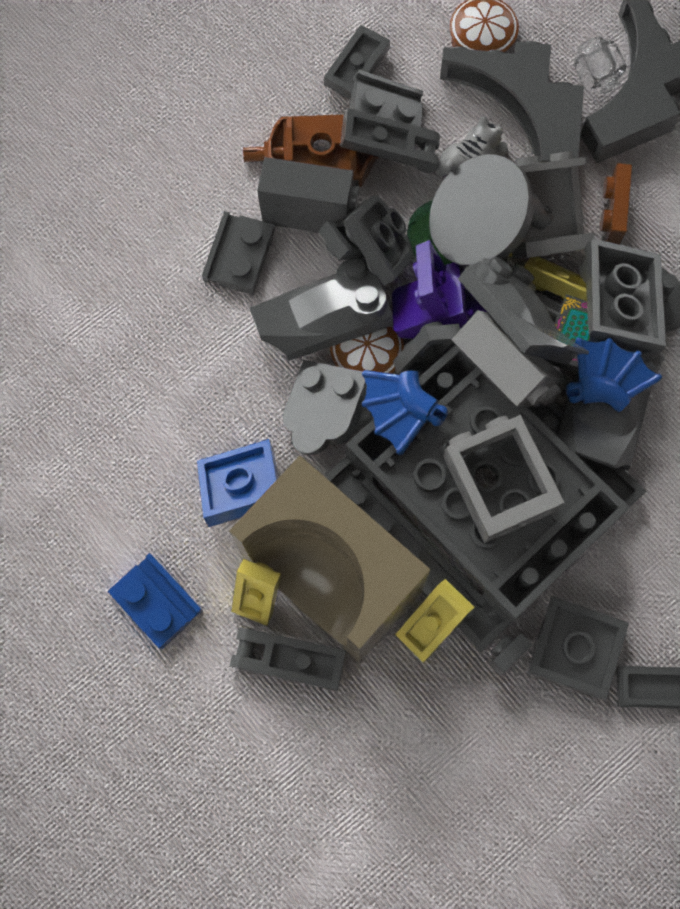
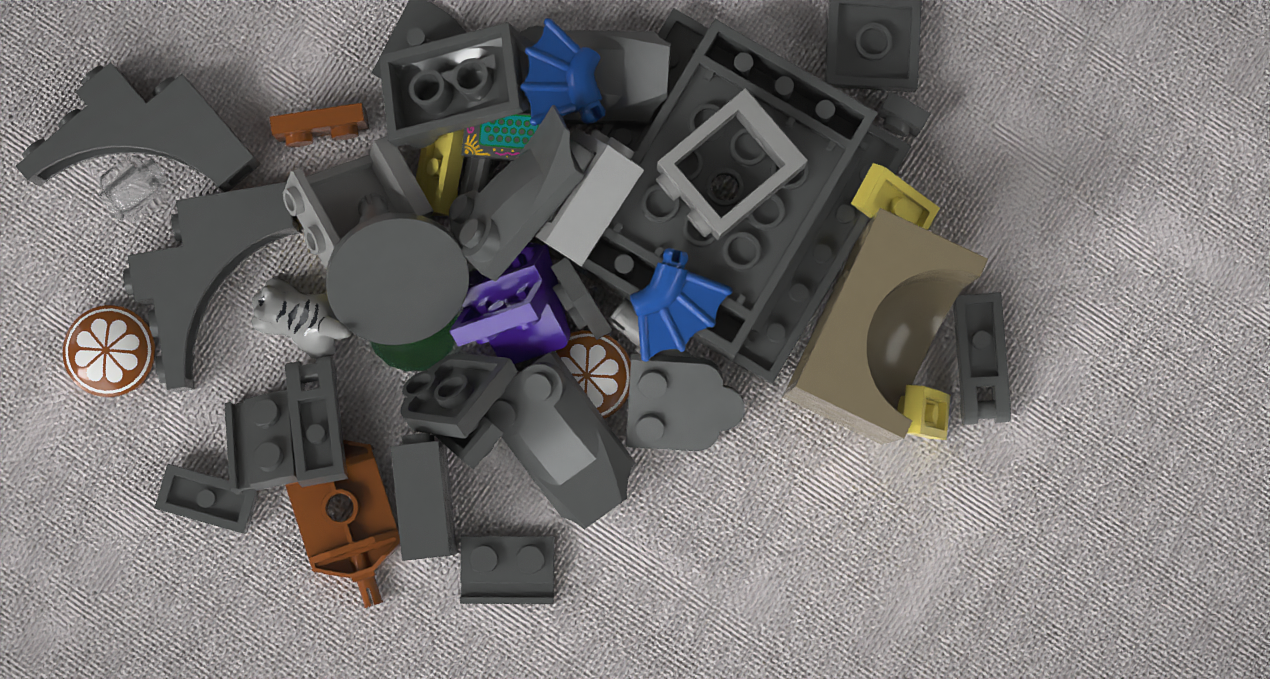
camera: 110 degrees left, 10 degrees up
blue plate [107,553,203,650] -> none
plate [197,439,279,527] -> none

